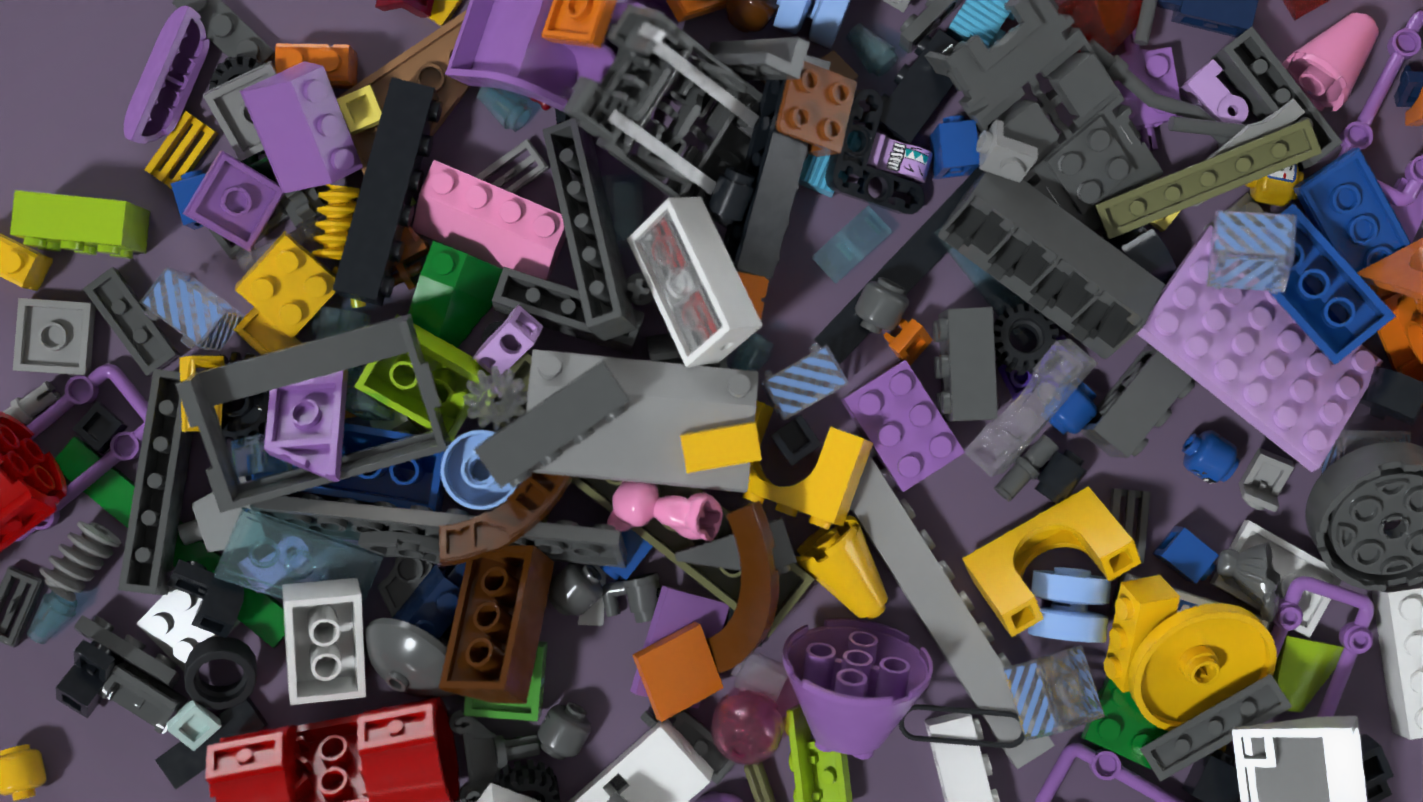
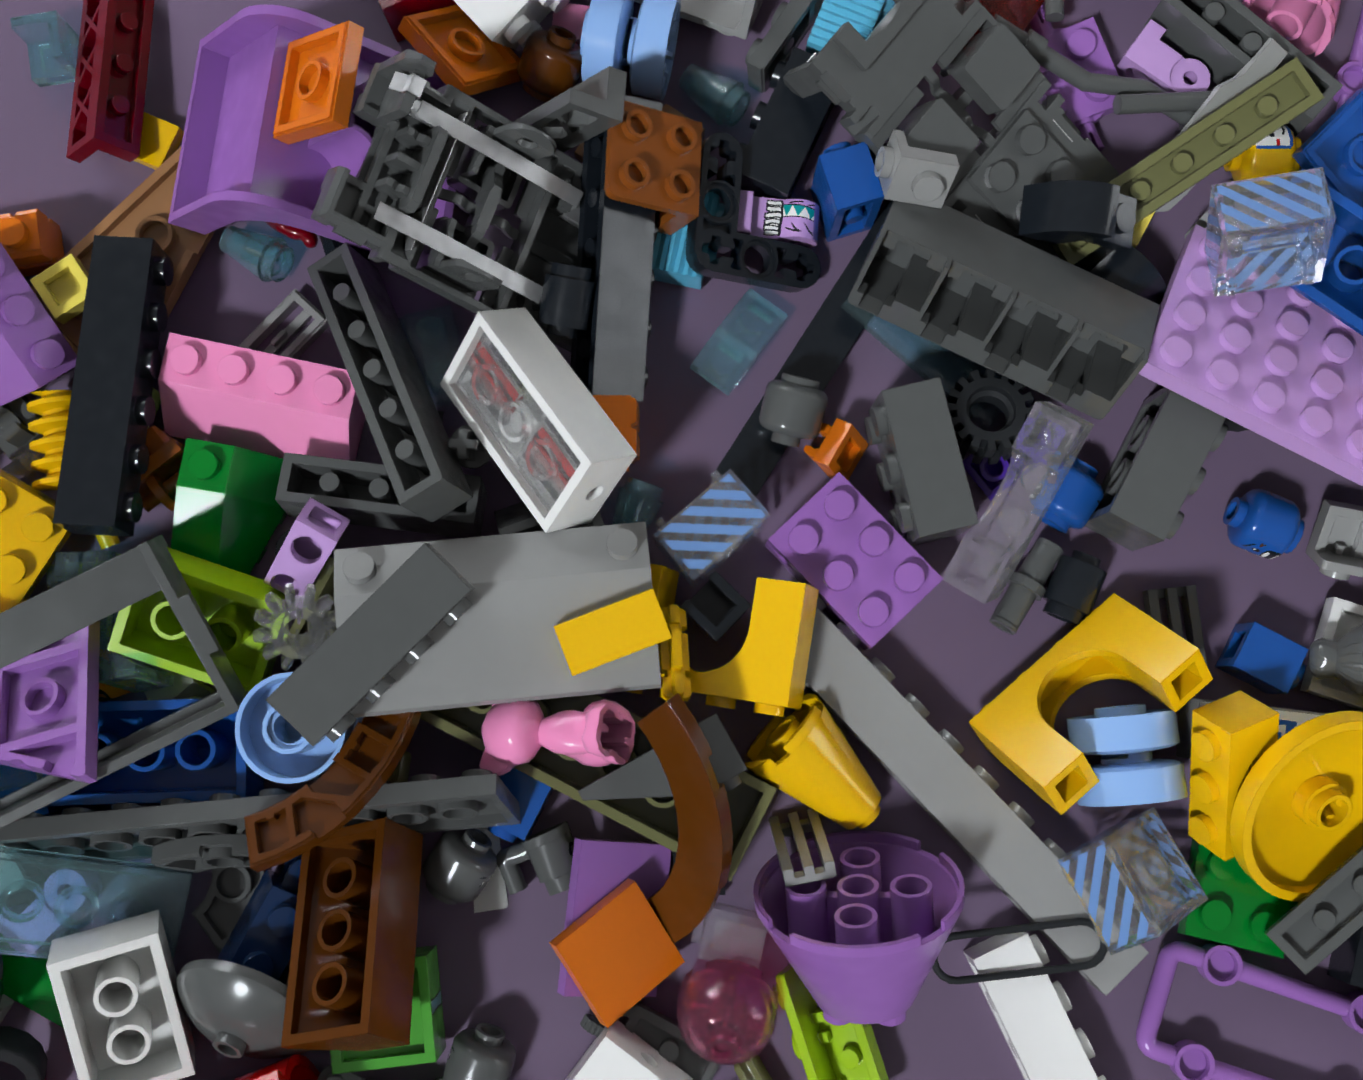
camera: 10 degrees left, 5 degrees down
none -> yellow axle [658,604,692,701]
none -> light grey tile [768,809,837,887]
none -> black brick [1018,180,1137,250]

